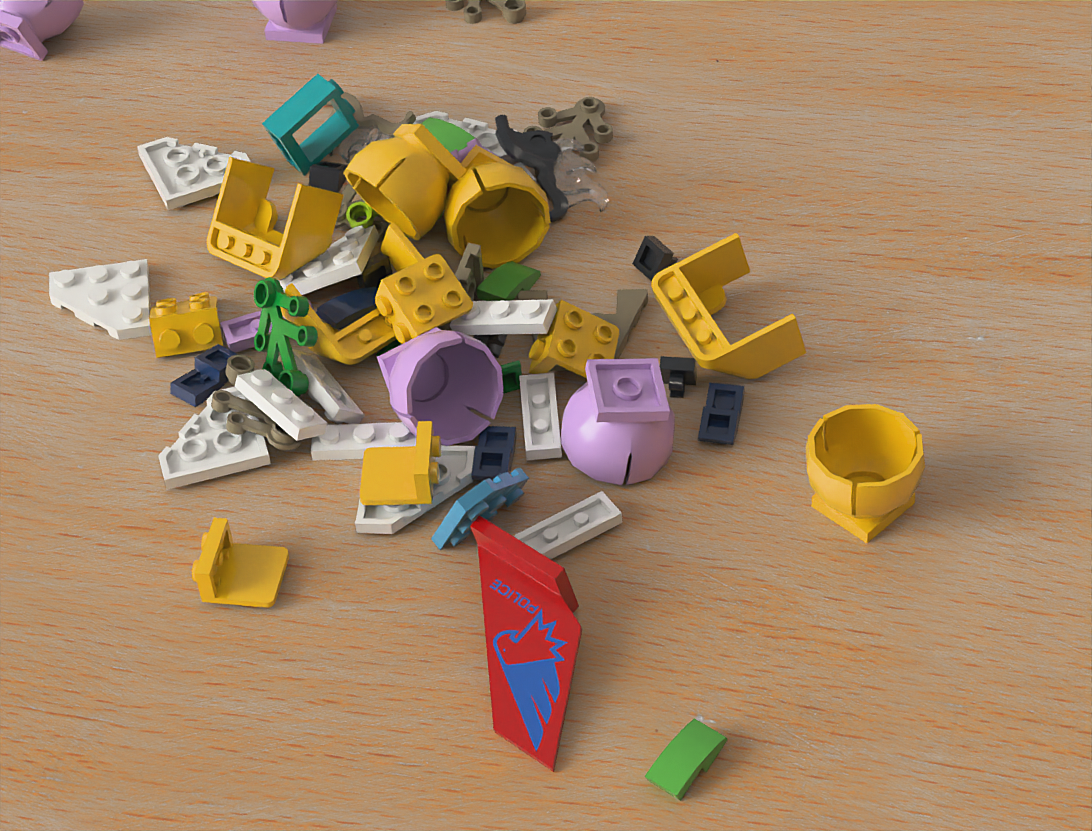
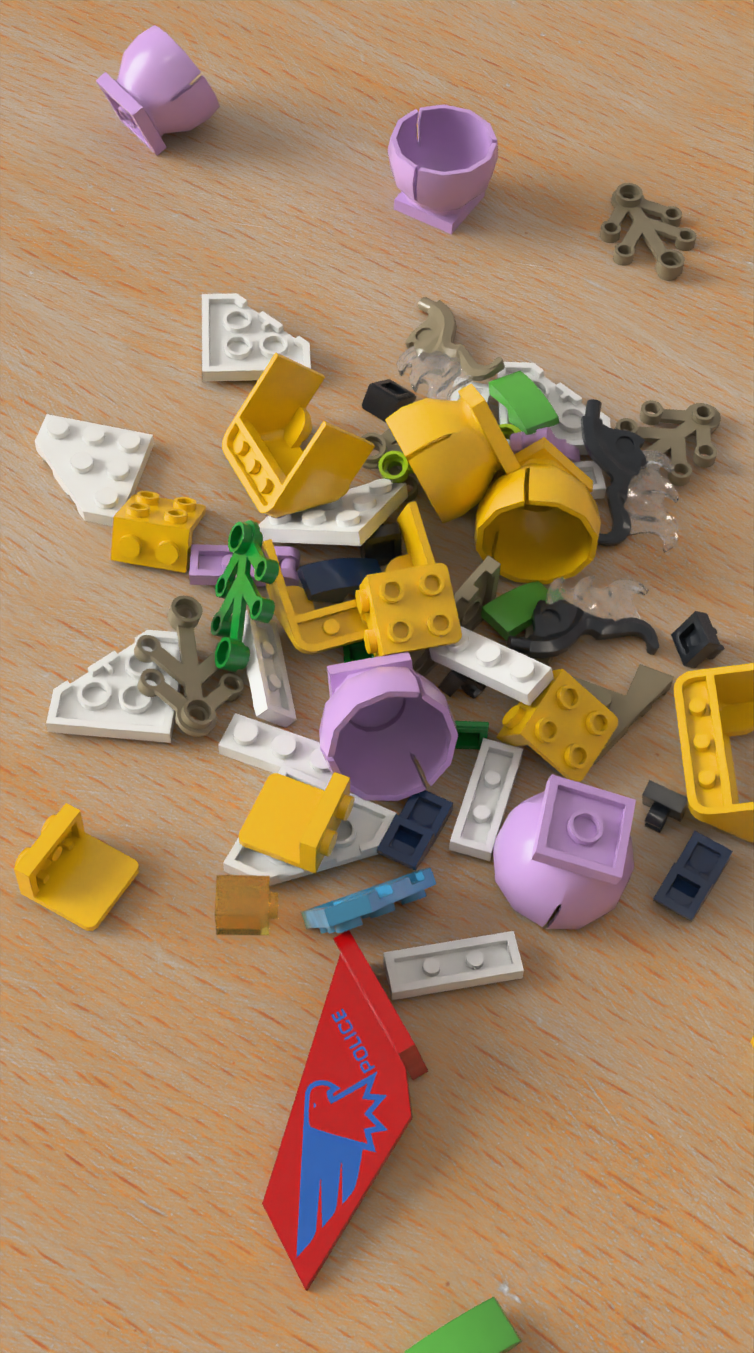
camera: 15 degrees right, 10 degrees up
dark blue slope [170,344,238,407] -> none
white plate [235,369,327,441] -> none
teal window [262,73,359,176] -> none
none -> clear yellow brick [215,875,279,935]
none -> black piece [506,576,659,659]

